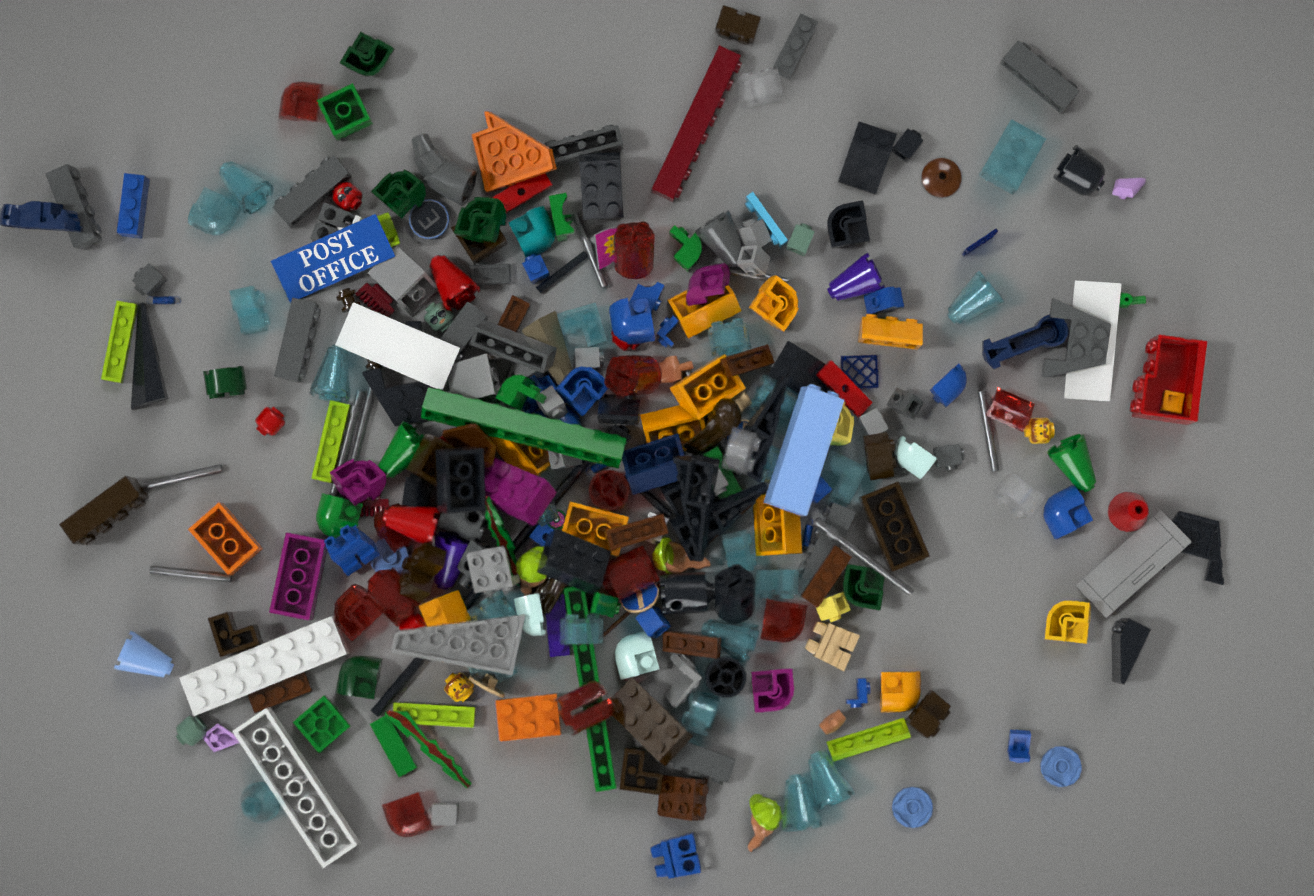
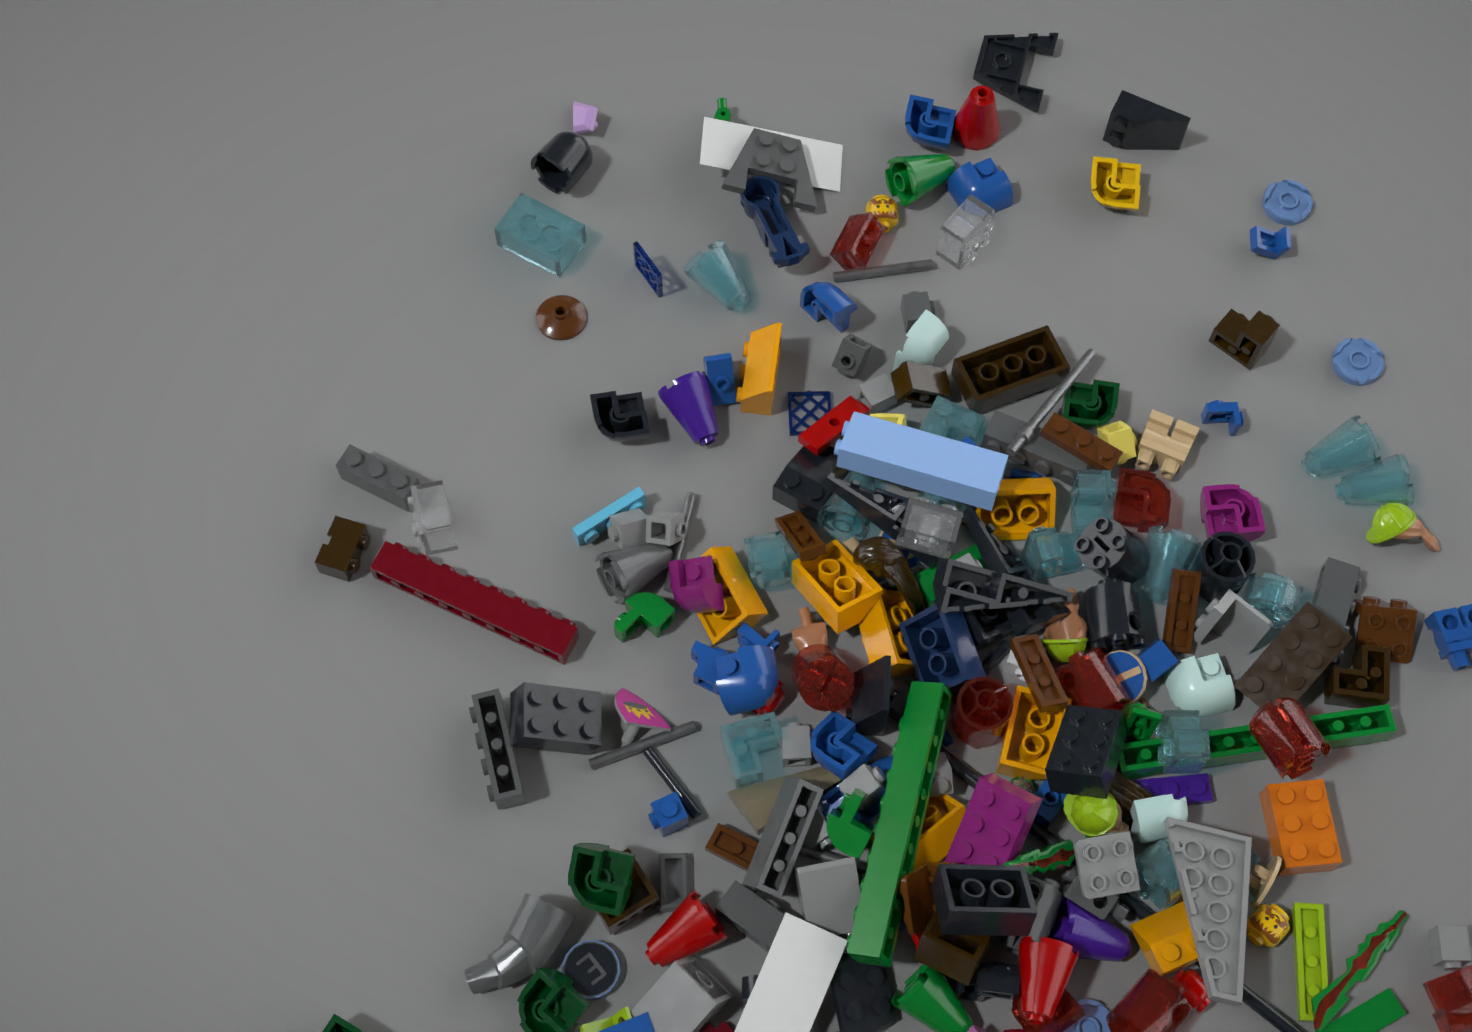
camera: 90 degrees left, 20 degrees down
dark brown brick [399,542,446,603] -> none
sand green head [424,302,454,332] -> none
orange wing [472,111,557,192] -> none
red tile [492,173,552,214] -> none
teal brick [508,206,556,258] -> none
green piece [549,193,574,242] -> none
clear red cylinder [614,221,655,279] -> none
light orange brick [749,275,799,332] -> none
sand green brick [786,223,815,257] -> none
nougat piece [819,709,846,735] -> none
lime plate [826,718,911,762] -> none
black slope [838,121,897,195] -> none
light orange brick [880,671,921,713] -> none
black brick [891,129,924,163] -> none
dark grey brick [1000,41,1080,114] -> none
light grey sticker [1076,510,1192,618] -> none
red piece [1130,334,1207,425] -> none
light orange tile [1160,390,1185,414] -> none
none -> blue brick [905,94,956,151]

